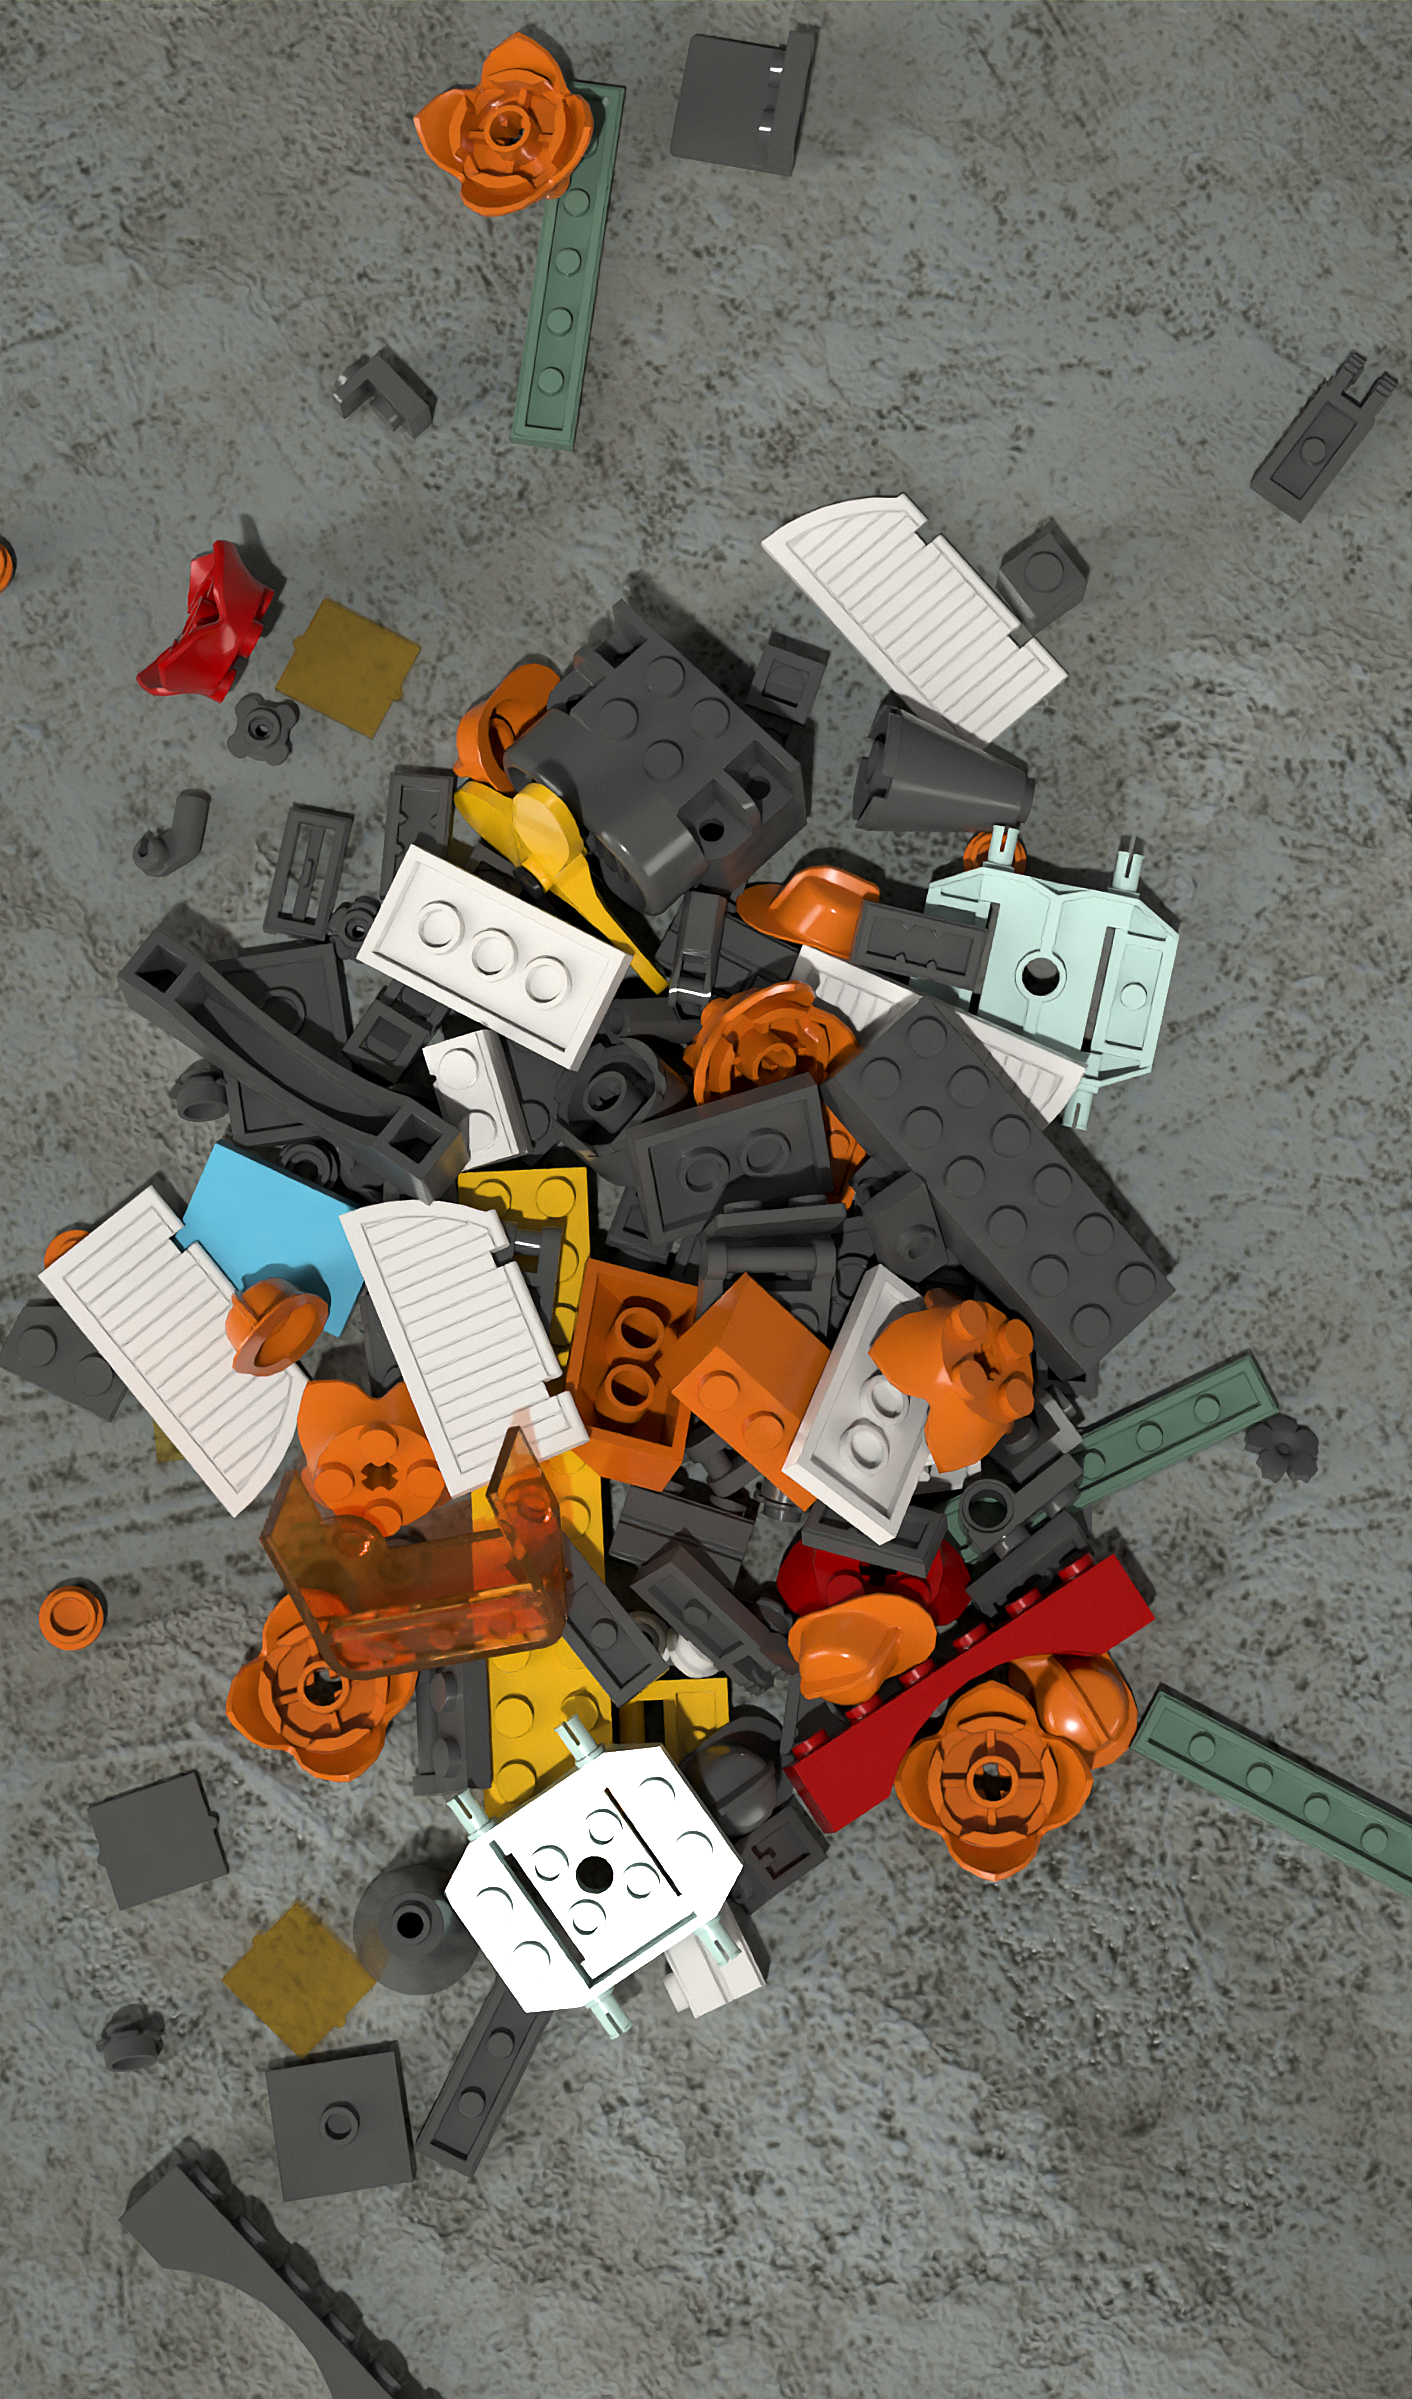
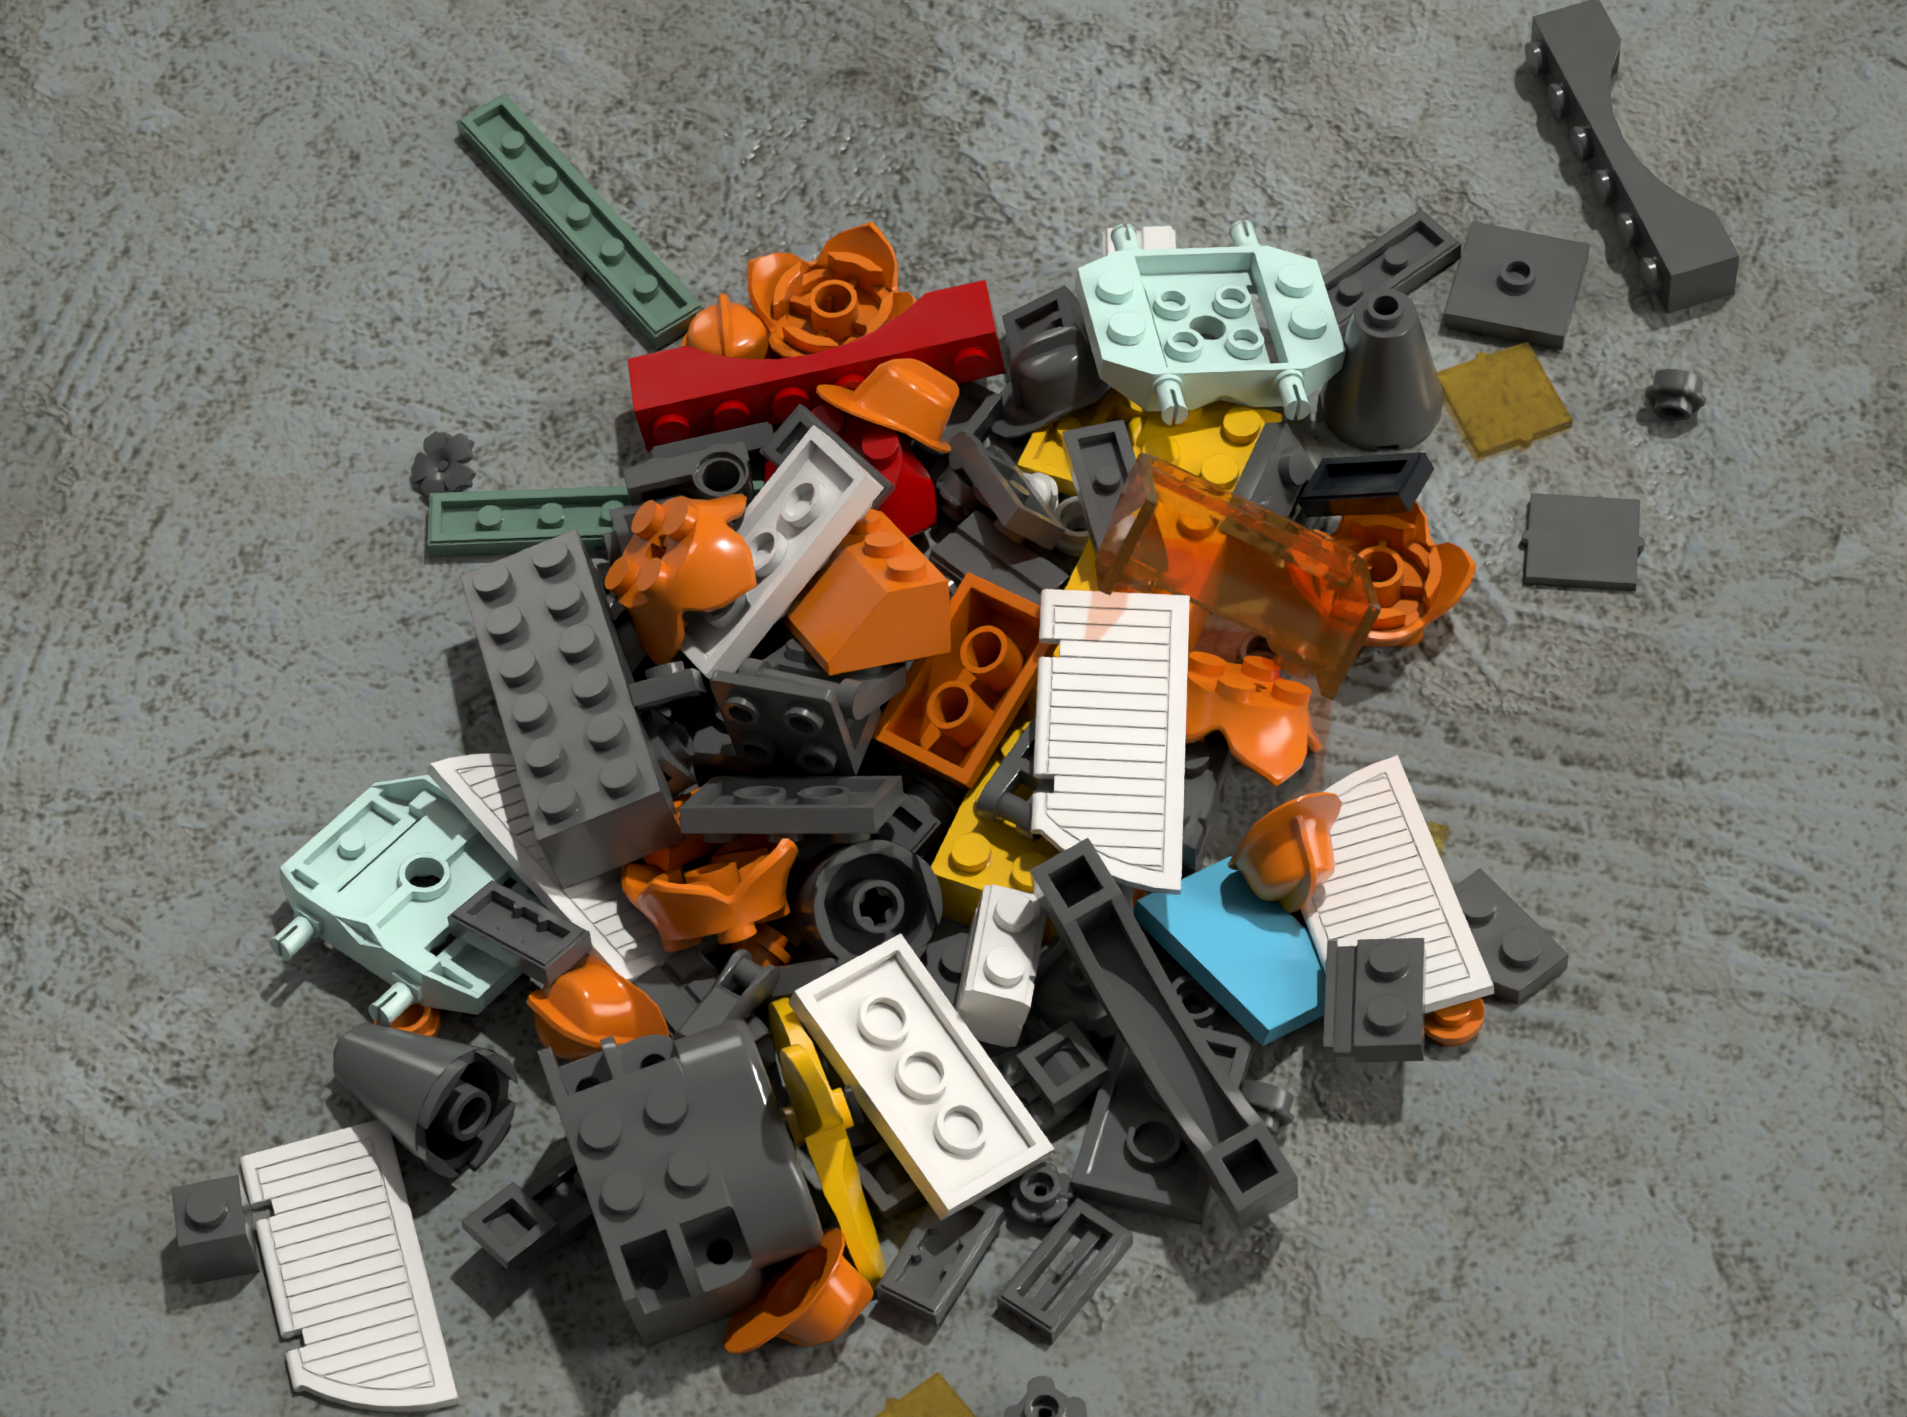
camera: 150 degrees left, 25 degrees down
orange plate [39,1586,104,1651] -> none
dark grey arm [132,795,208,877] -> none
none -> black tile [1297,452,1434,518]
none -> dark grey plate [1323,938,1426,1063]

